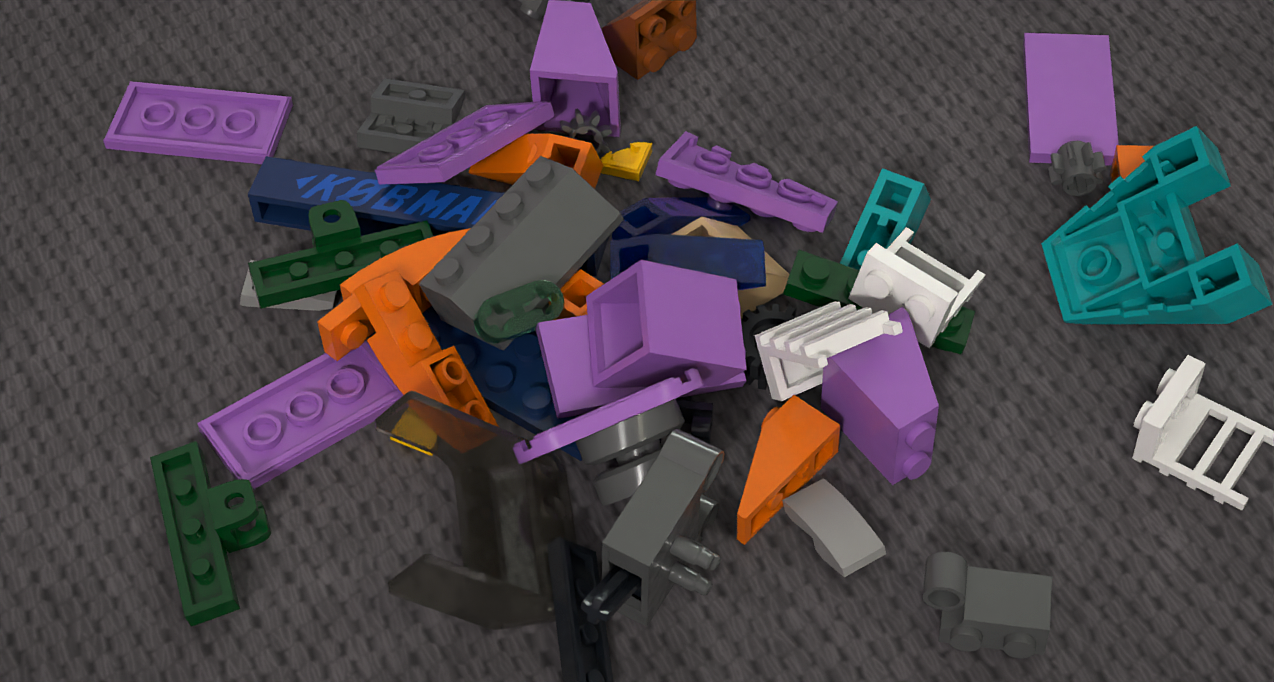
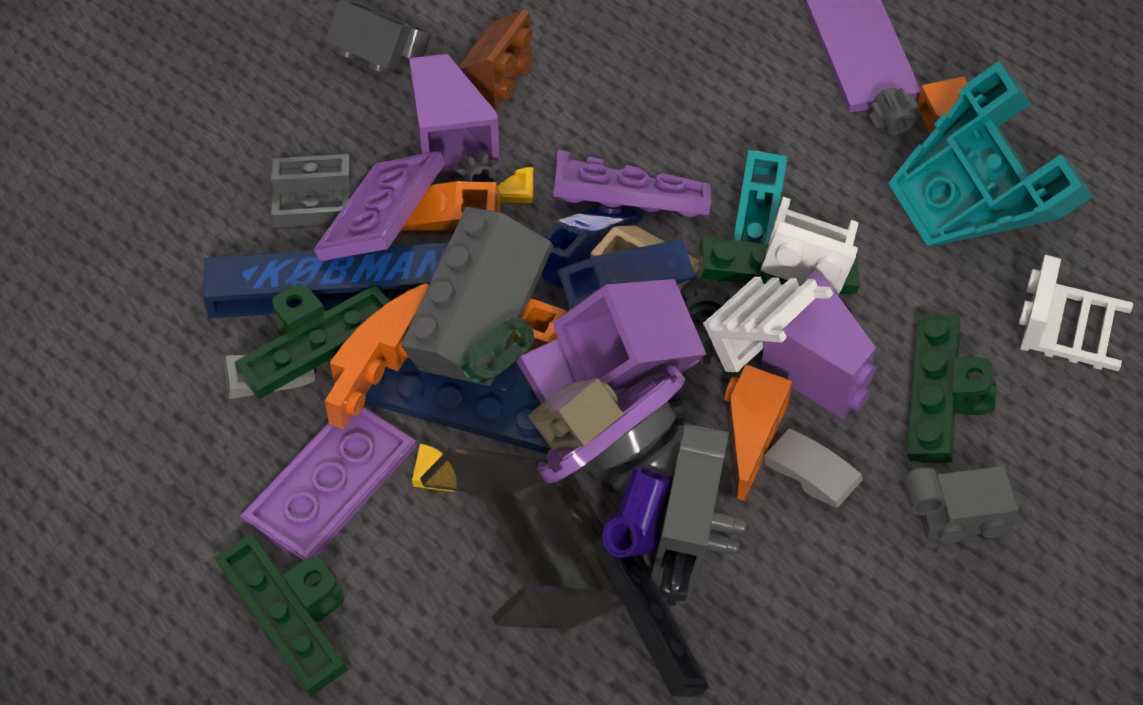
camera: 20 degrees left, 5 degrees up
medium lavender tile [103,81,293,164] -> none
orange slope [354,269,500,450] -> none
none -> dark tan brick [528,378,623,450]
none -> dark purple piece [602,467,672,558]
none -> dark green plate [907,314,997,462]

